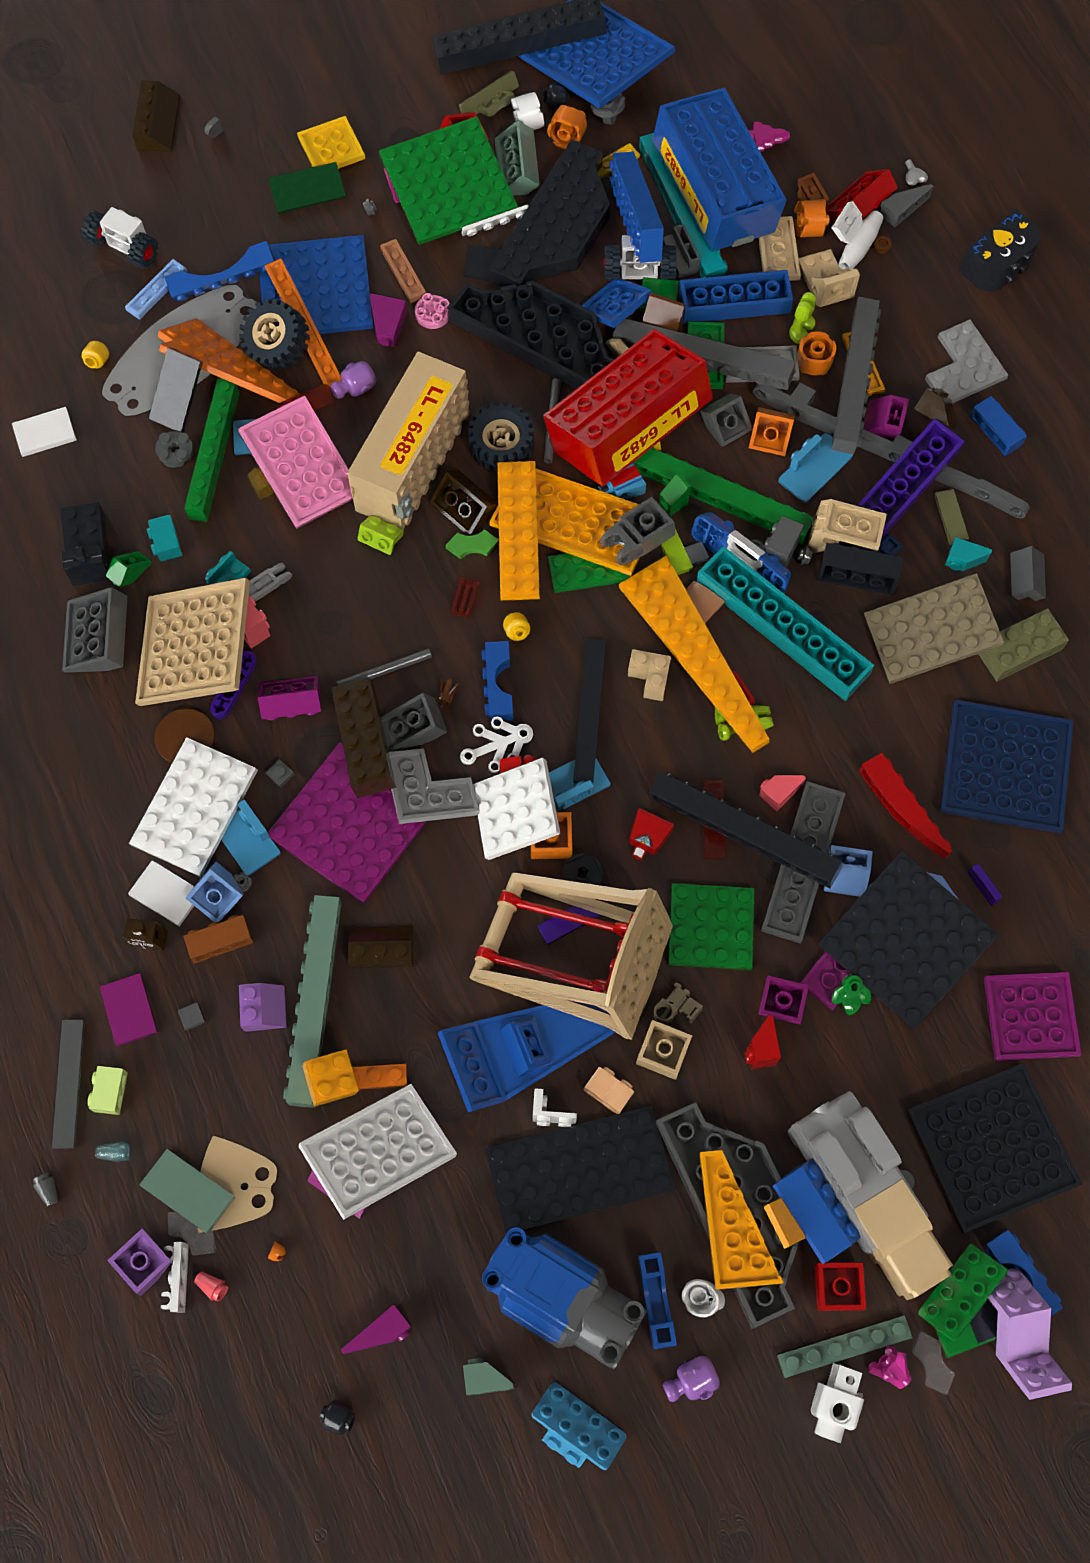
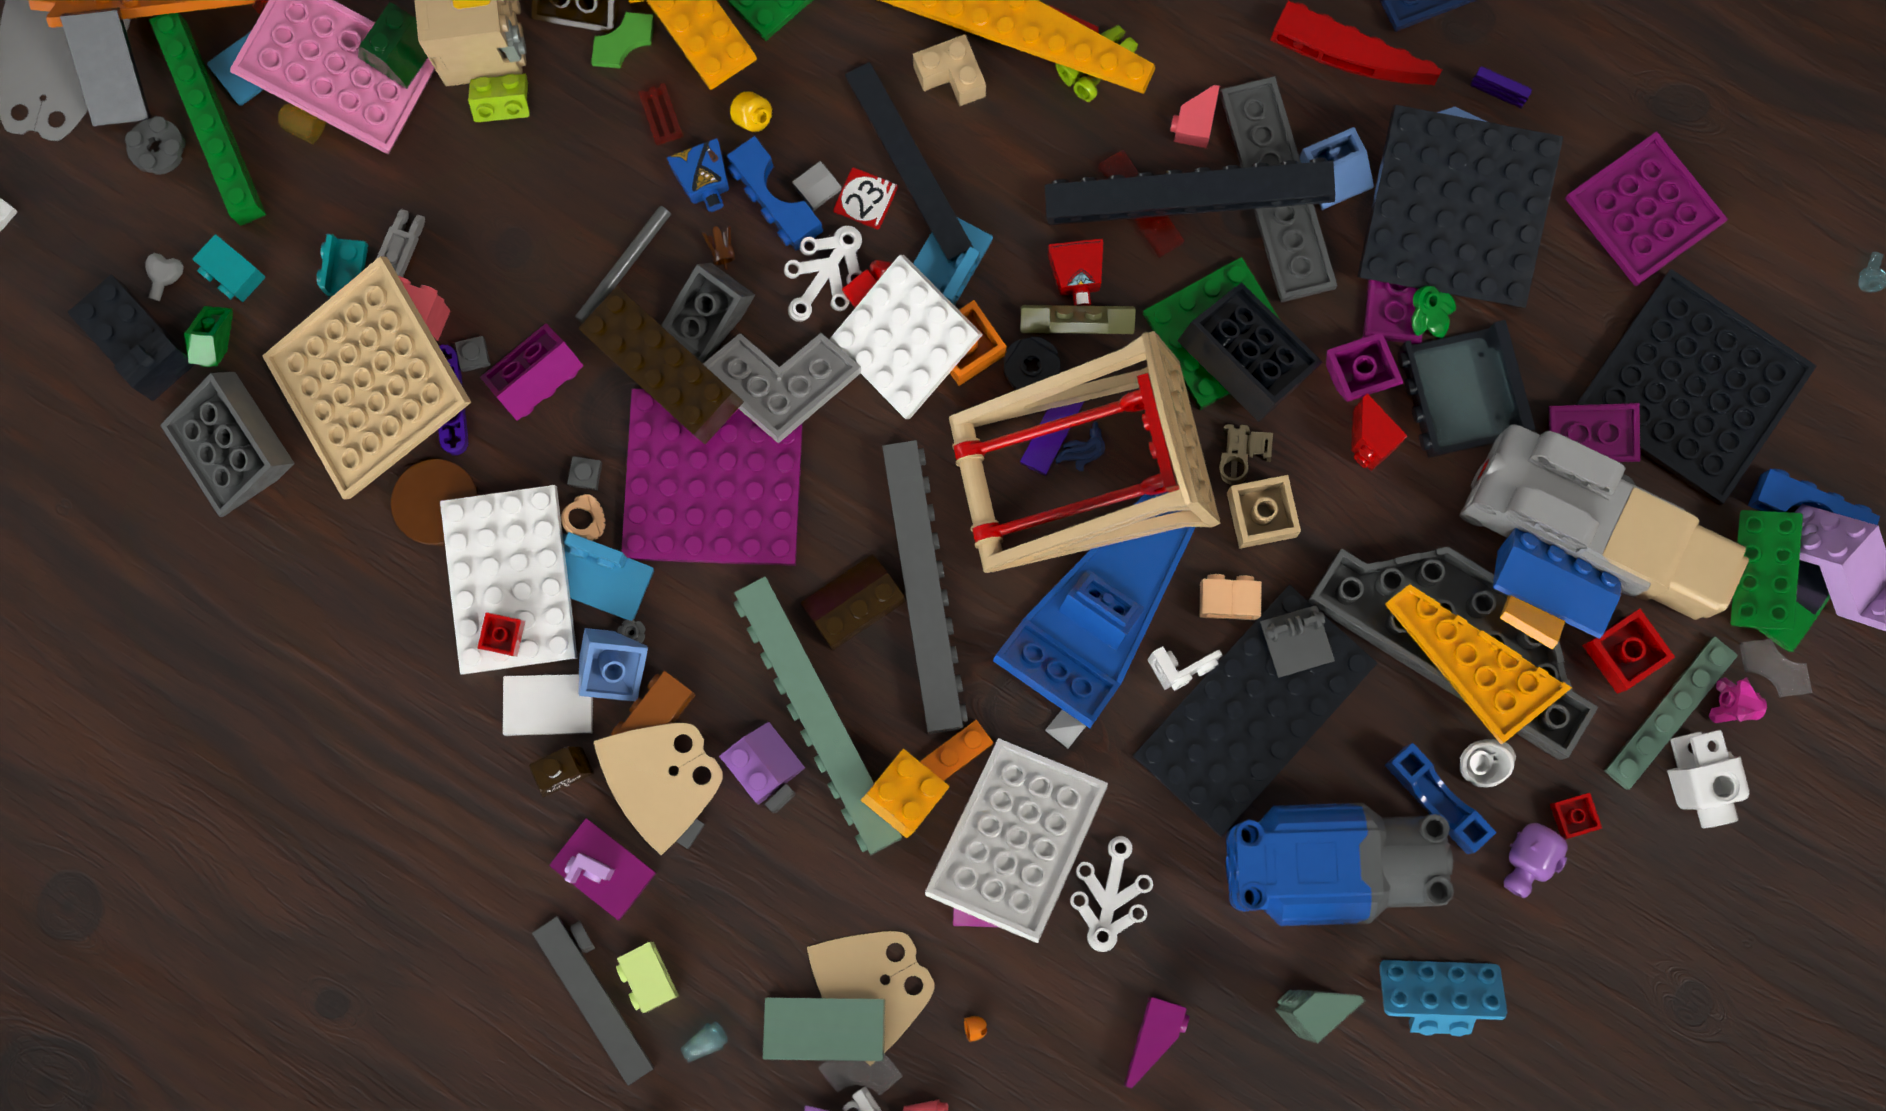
camera: 30 degrees left, 10 degrees up
none -> light grey rock [145,253,184,301]
none -> dark green slope [358,2,428,89]
none -> dark grey plate [455,336,491,372]
none -> red piece [477,612,525,657]
none -> light nougat piece [561,494,605,541]
none -> lavender bracket [564,853,615,883]
none -> dark grey tile [570,920,595,953]
none -> tan piece [594,723,723,855]
none -> blue torso [667,138,729,212]
none -> dark grey tile [765,784,795,813]
none -> light grey piece [793,161,841,211]
none -> sticker [833,167,898,230]
none -> dark grey brick [882,440,968,735]
none -> olive bracket [1020,305,1136,334]
none -> light grey slope [1045,710,1086,749]
none -> dark blue piece [1055,421,1105,472]
none -> white plant [1070,836,1153,952]
none -> black slope [1177,282,1323,422]
none -> dark grey hinge [1260,605,1335,678]
none -> clear light blue panel [1397,320,1536,458]
none -> magenta tile [1548,403,1640,462]
none -> red piece [1550,793,1602,839]

